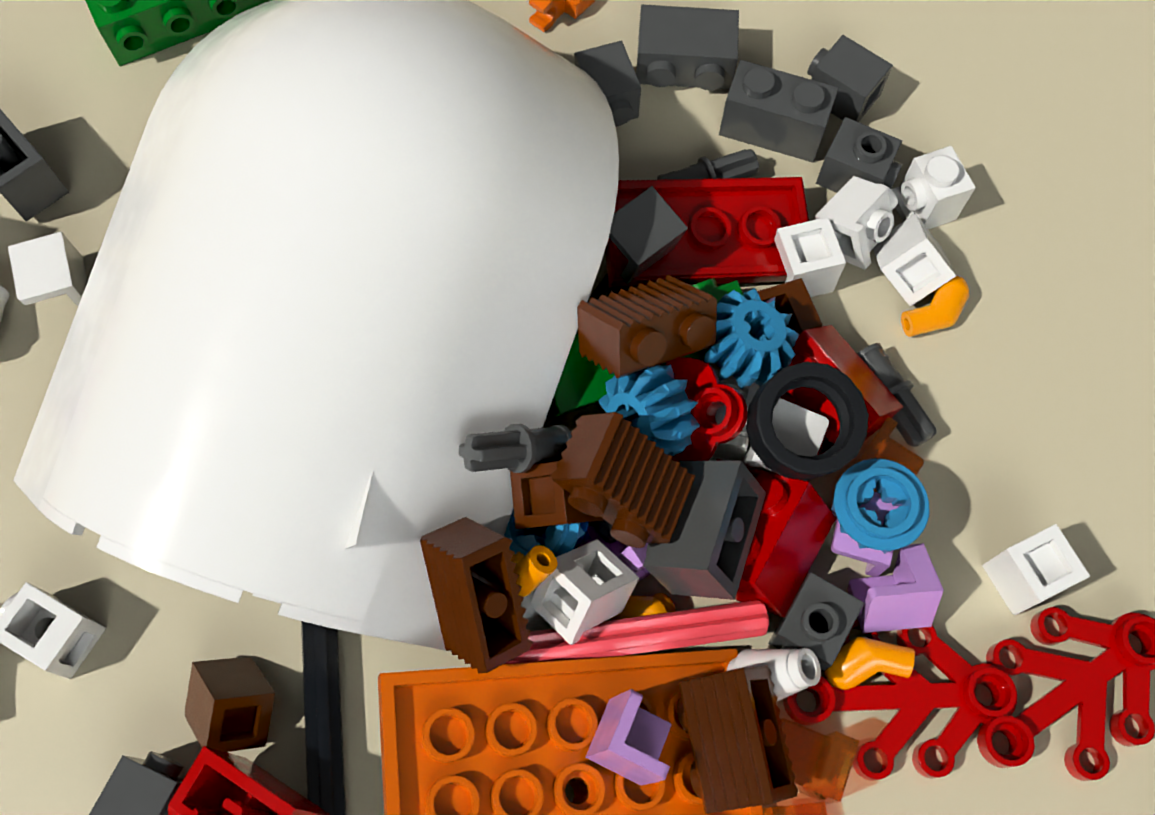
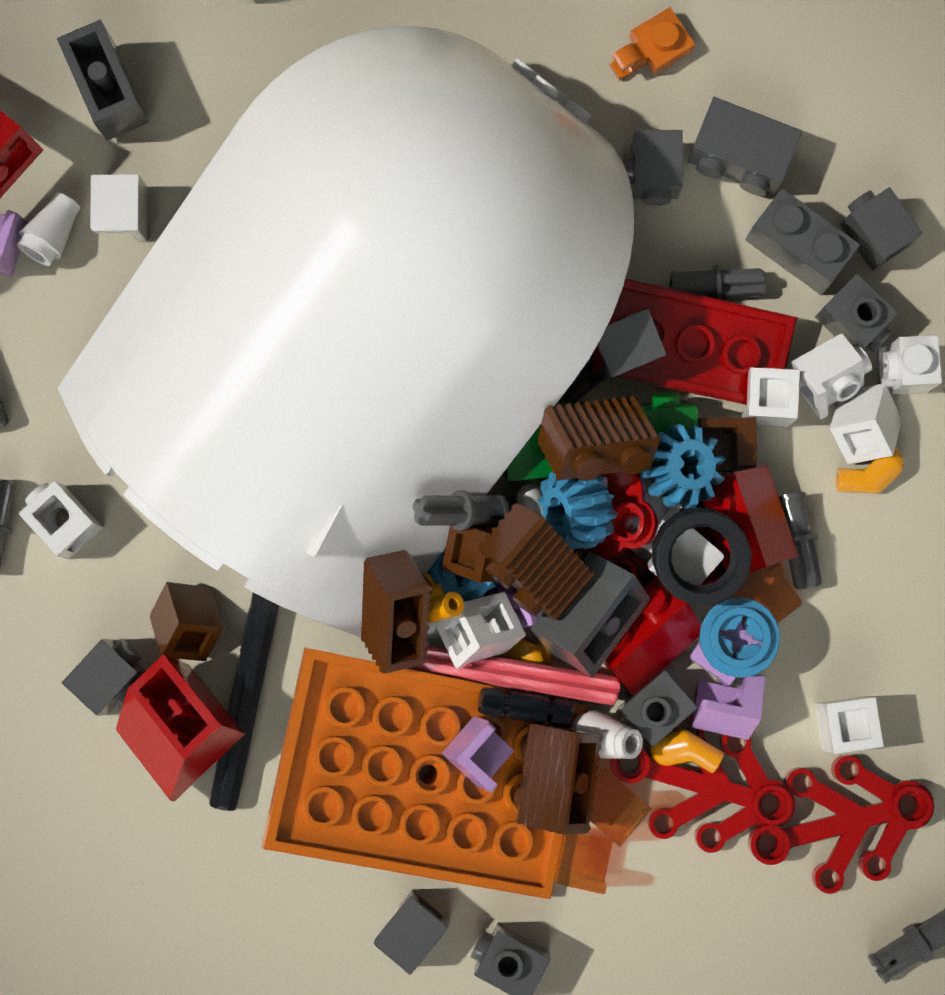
camera: 25 degrees right, 15 degrees up
none -> black axle [478,687,574,726]

